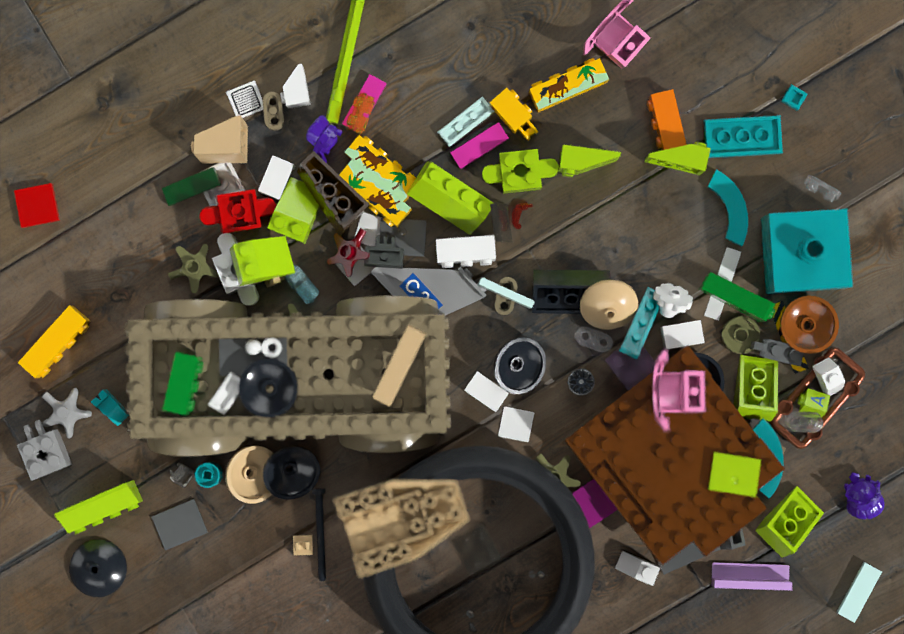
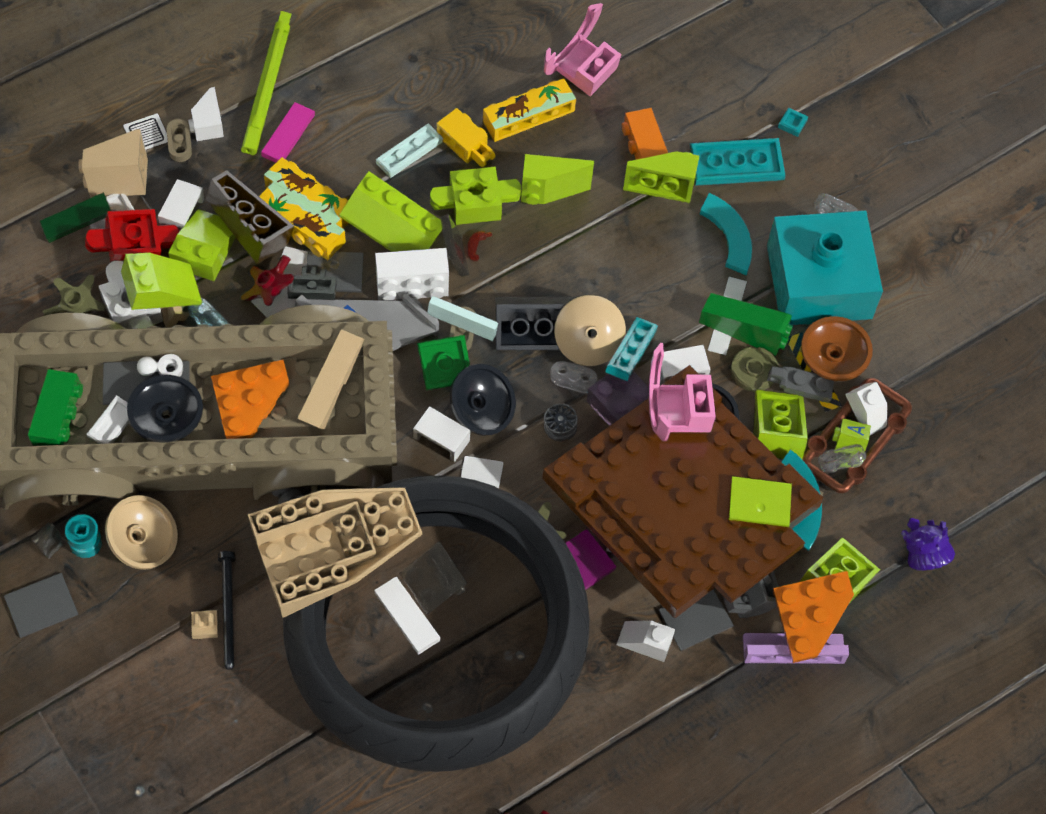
camera: 15 degrees left, 25 degrees down
black dish [262,446,320,500] -> none
dark purple hair [306,115,342,163] -> none
clear yellow hinge [347,93,375,134] -> none
dark pink tile [450,122,509,170] -> none
white plant [653,283,693,318] -> none
light aqua tile [836,562,882,623] -> none
none -> orange plate [211,360,289,439]
none -> white tile [374,577,440,655]
none -> green tile [417,335,470,391]
none -> orange plate [773,571,854,663]

